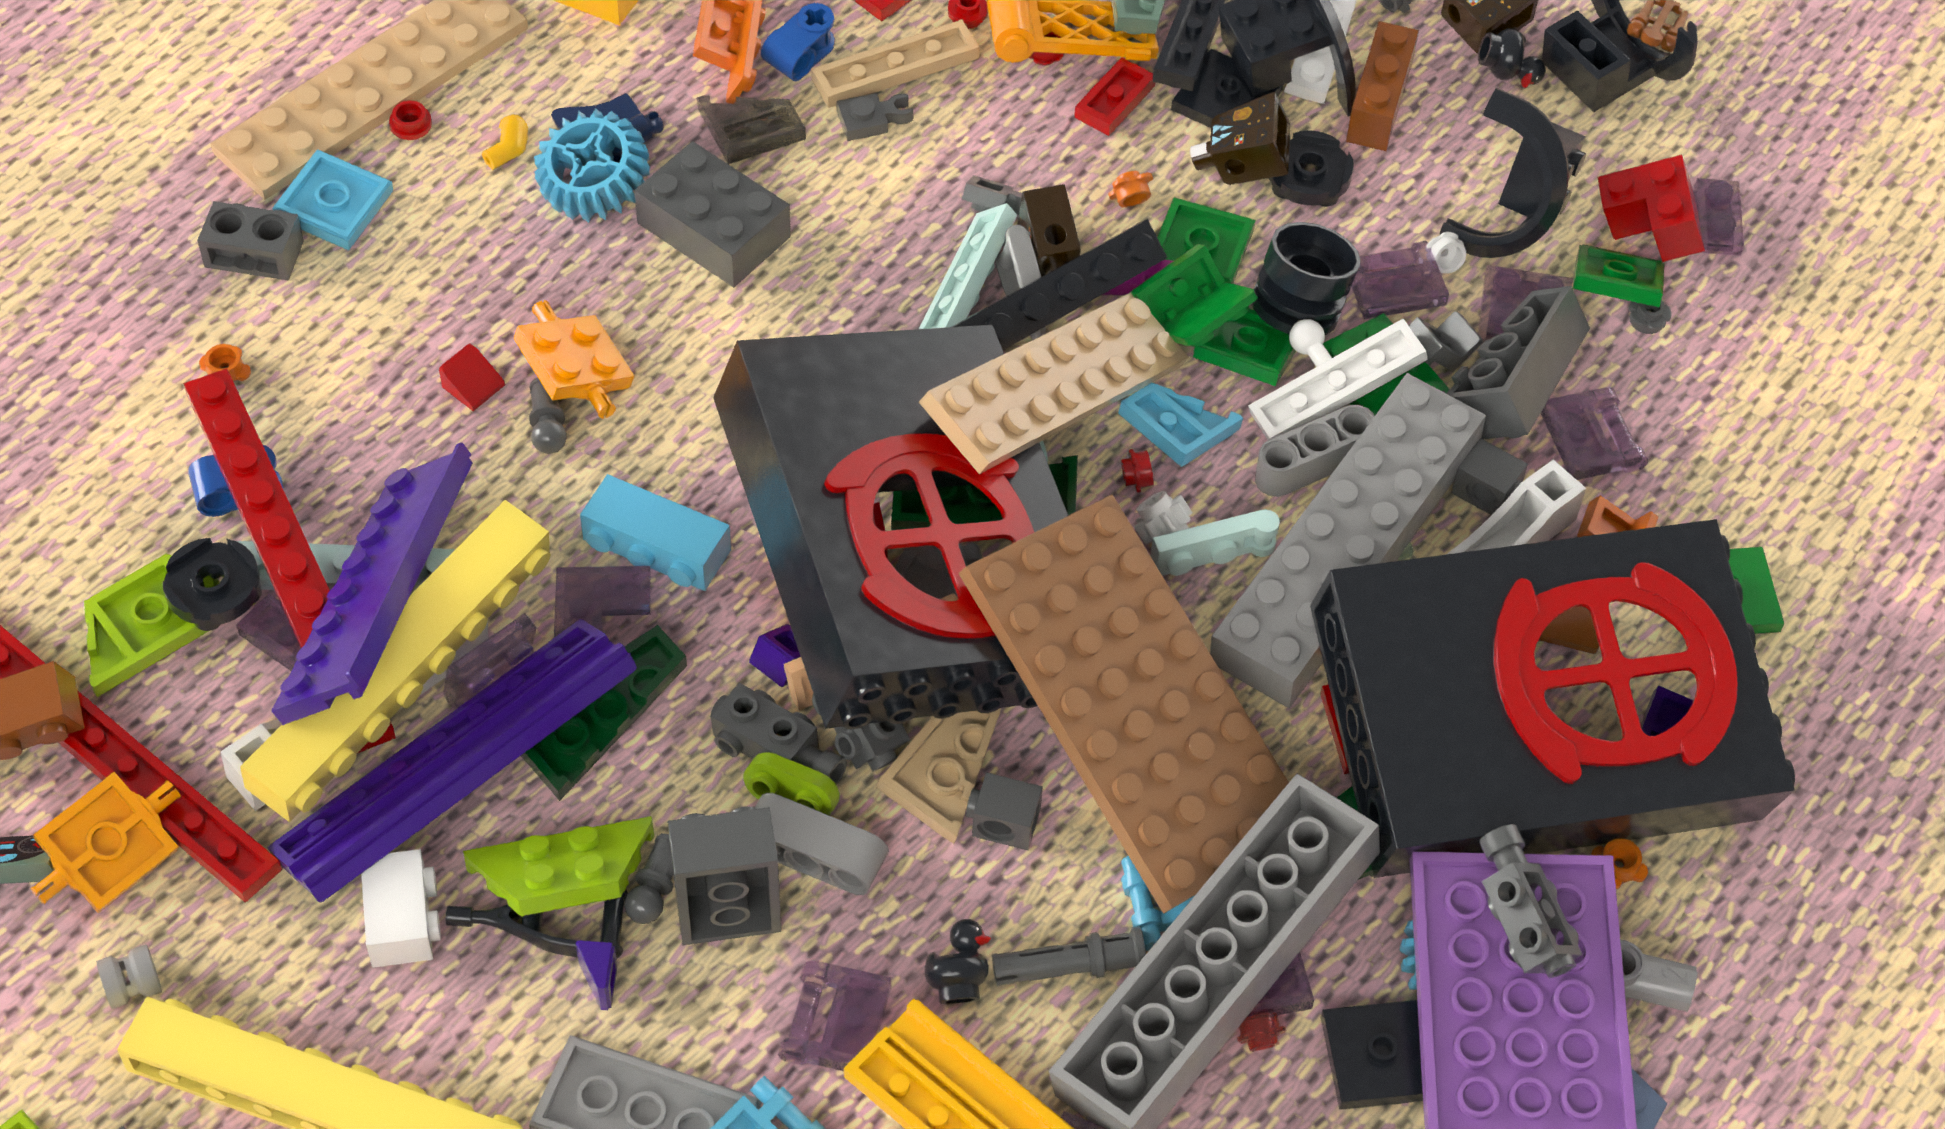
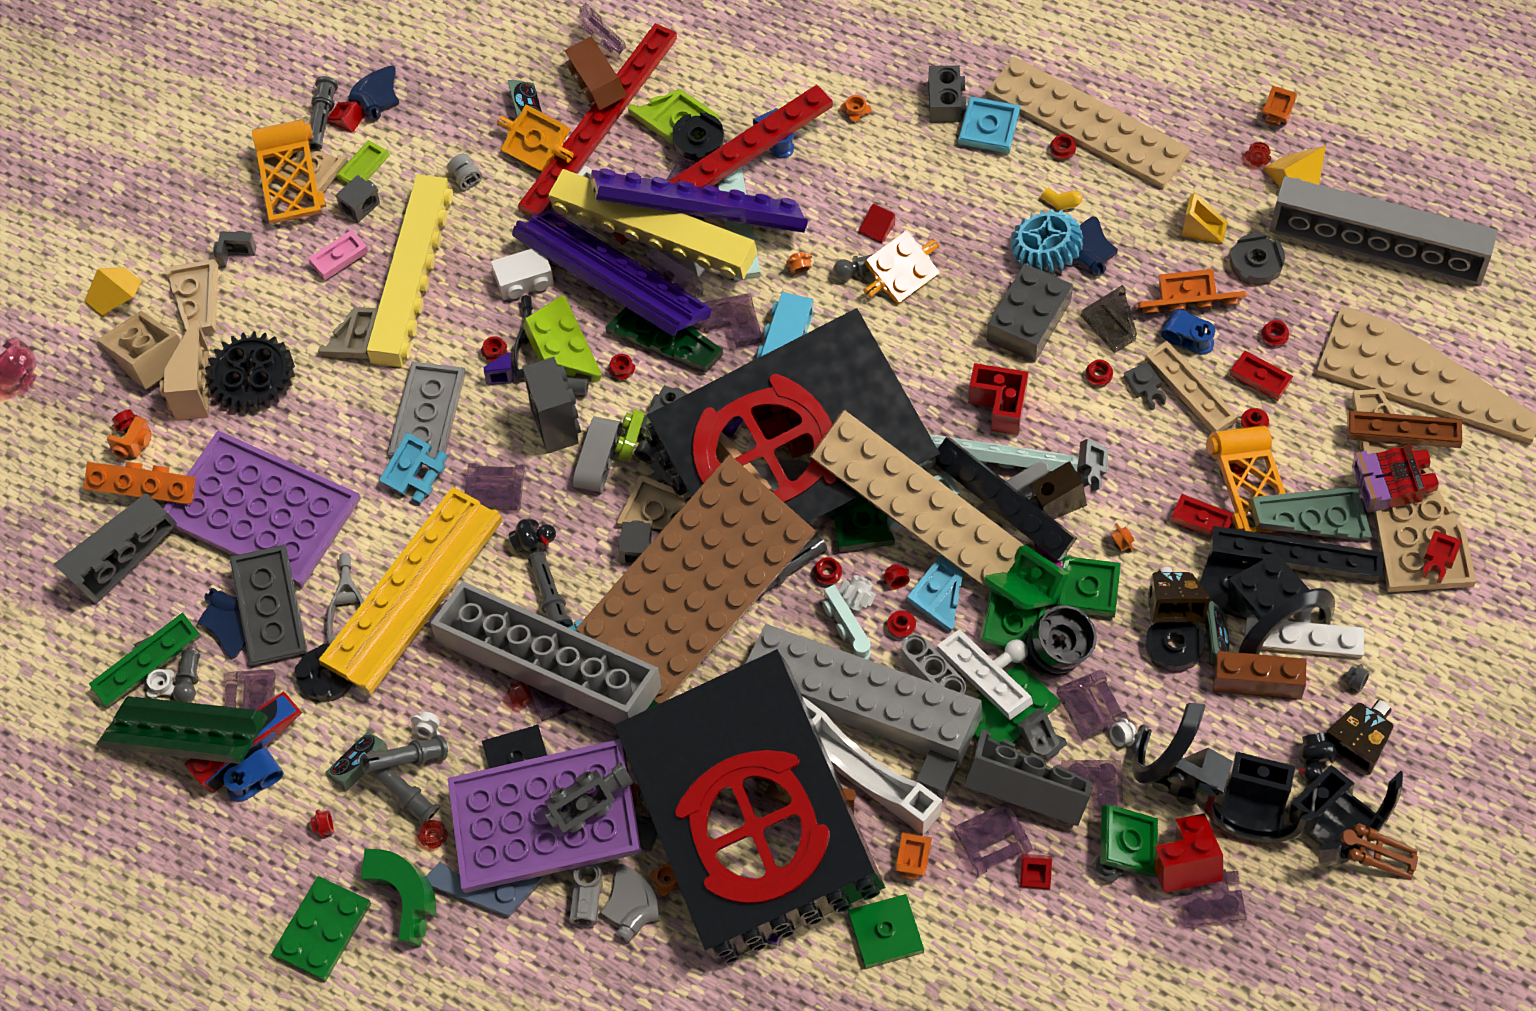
camera: 85 degrees right, 5 degrees up
none -> red plate [481,336,508,362]
none -> light grey arm [600,864,660,942]
none -> red plate [608,354,635,380]
none -> orange plate [786,252,812,274]
none -> red plate [887,610,916,638]
none -> red brick [968,363,1029,436]
none -> red slope [1020,854,1052,889]
none -> red plate [1085,359,1113,386]
none -> black piece [1196,751,1321,843]
none -> slope [1205,601,1231,666]

